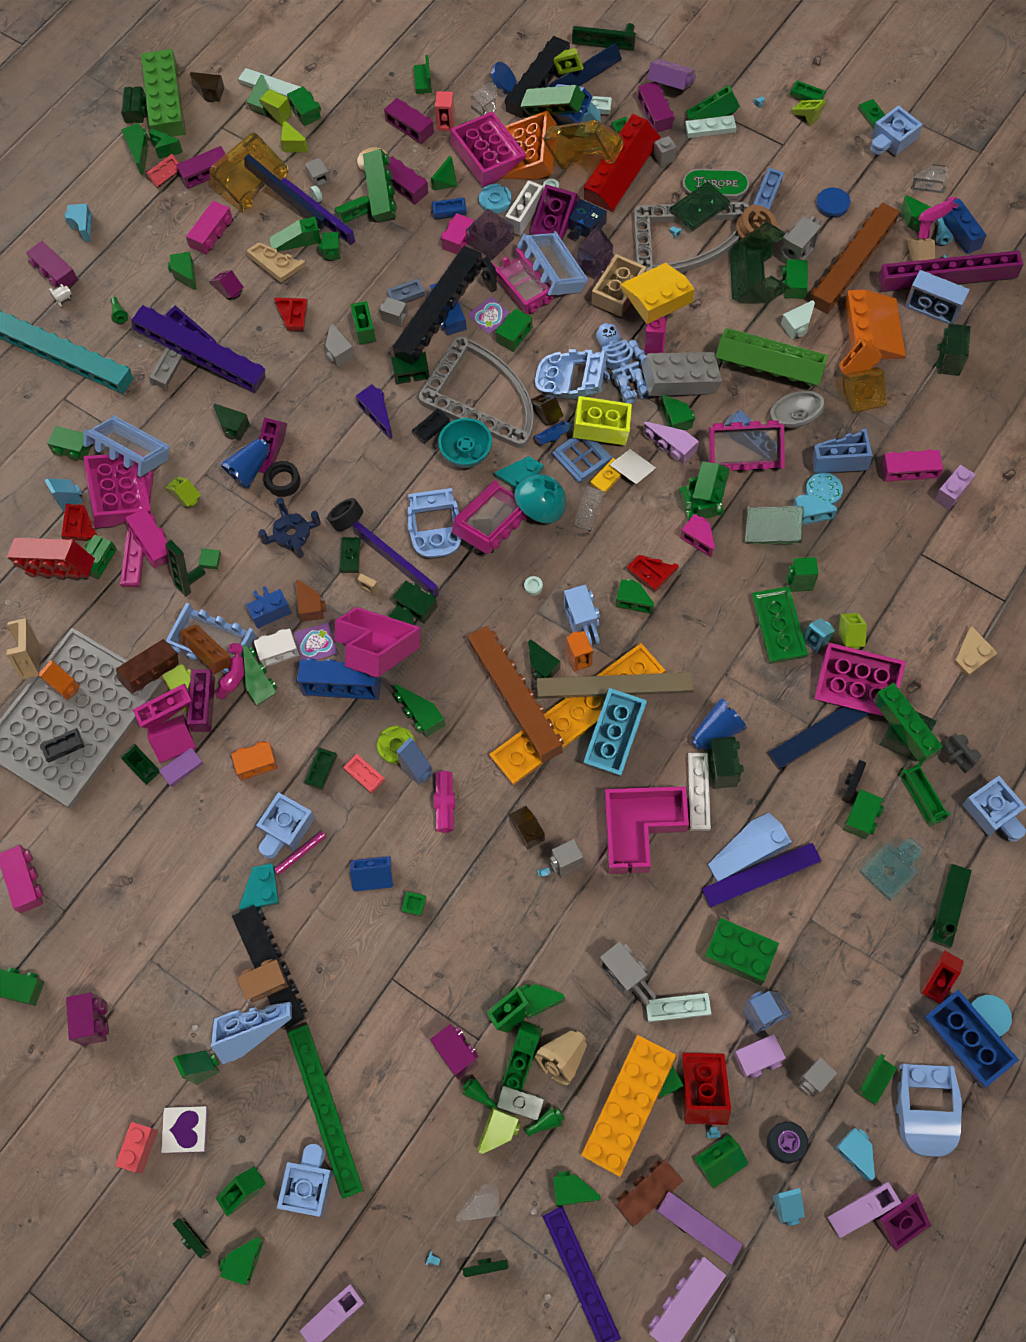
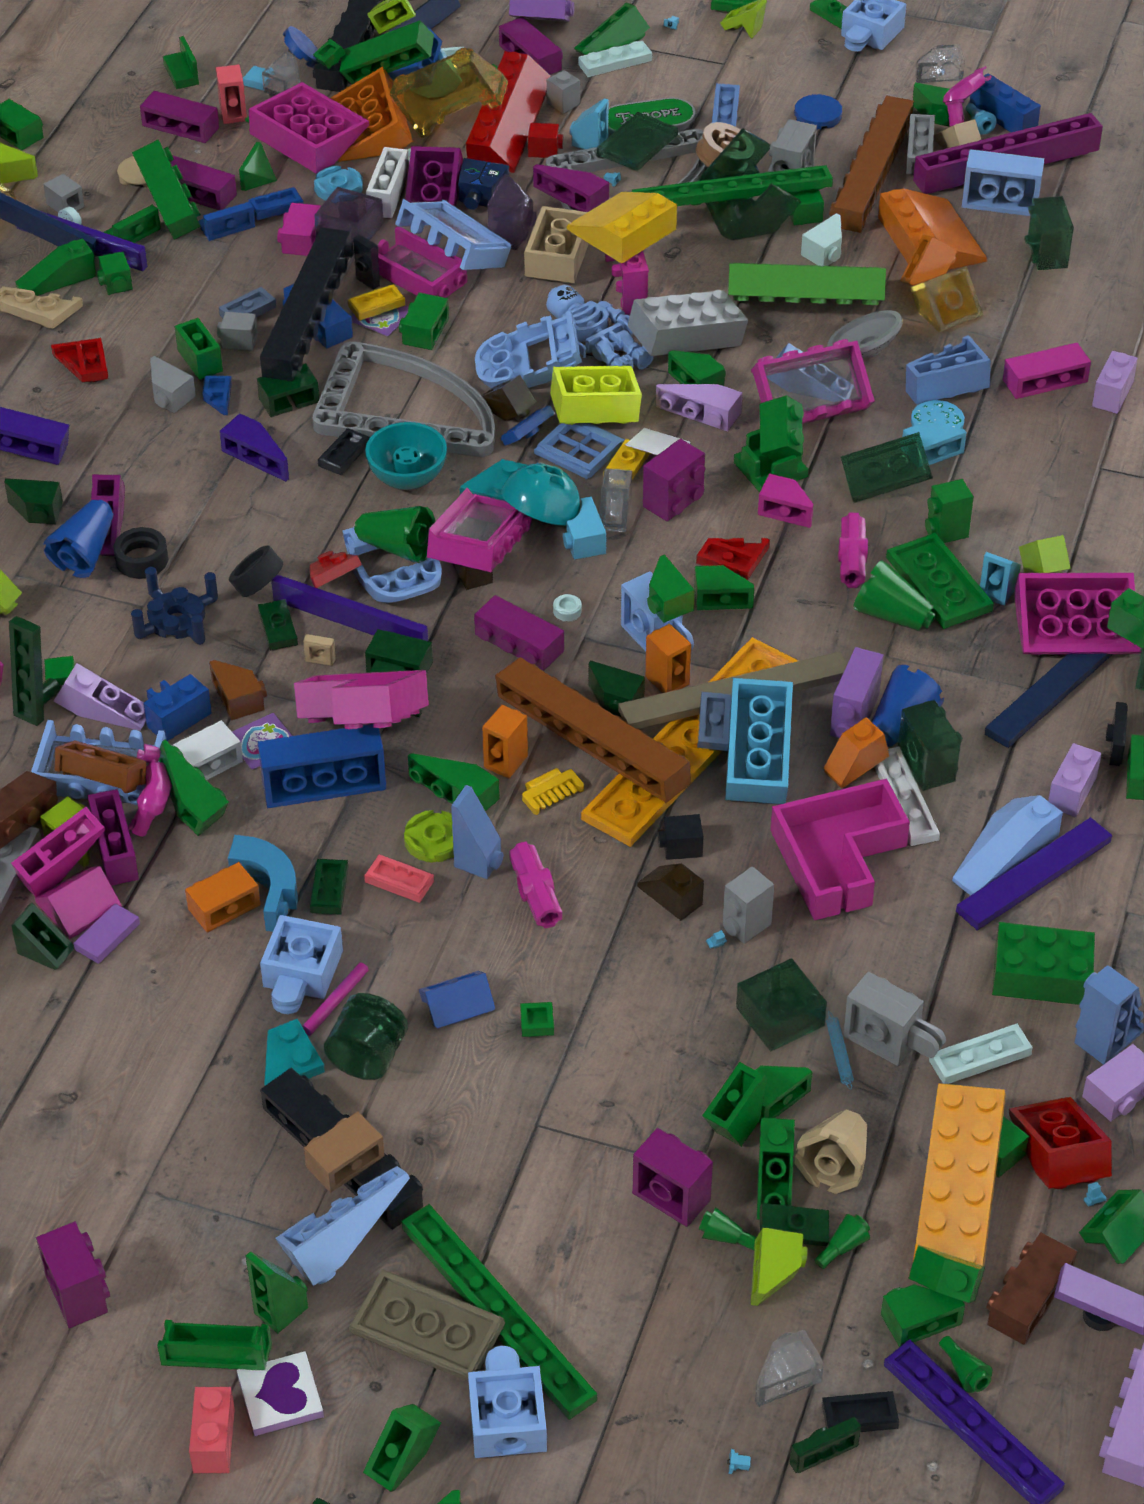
camera: 20 degrees left, 20 degrees down
none -> lavender slope [54,663,146,731]
none -> green container [157,1320,272,1370]
none -> blue panel [199,202,255,241]
none -> blue tile [203,376,232,415]
none -> dark azure arch [228,835,298,932]
none -> medium azure tile [243,66,275,91]
none -> red wing [309,551,361,588]
none -> green plate [313,39,346,69]
none -> clear green wheel [324,993,408,1080]
none -> yellow plate [347,284,406,321]
none -> dark tan tile [349,1269,505,1382]
none -> green cone [354,506,436,563]
none -> magenta brick [474,595,564,671]
none -> orange brick [482,705,528,779]
none -> yellow piece [522,768,584,815]
none -> red brick [528,123,564,158]
none -> magenta slope [533,164,609,212]
none -> medium azure arch [563,496,606,560]
none -> medium azure slope [569,99,609,149]
none -> green plate [632,165,833,207]
none -> magenta brick [643,438,705,522]
none -> green slope [647,554,695,623]
none -> black brick [657,814,704,860]
none -> sand blue plate [697,692,731,751]
none -> clear green container [736,958,827,1052]
none -> black tile [822,1391,899,1432]
none -> orange slope [823,717,889,789]
none -> medium azure piece [826,1011,854,1089]
none -> medium lavender brick [830,647,884,738]
none -> dark pink piece [838,512,868,588]
none -> green cone [853,560,936,631]
none -> light grey container [906,114,935,175]
none -> green slope [908,1245,985,1303]
none -> green cone [939,1336,993,1393]
none -> lavender brick [1048,743,1101,817]

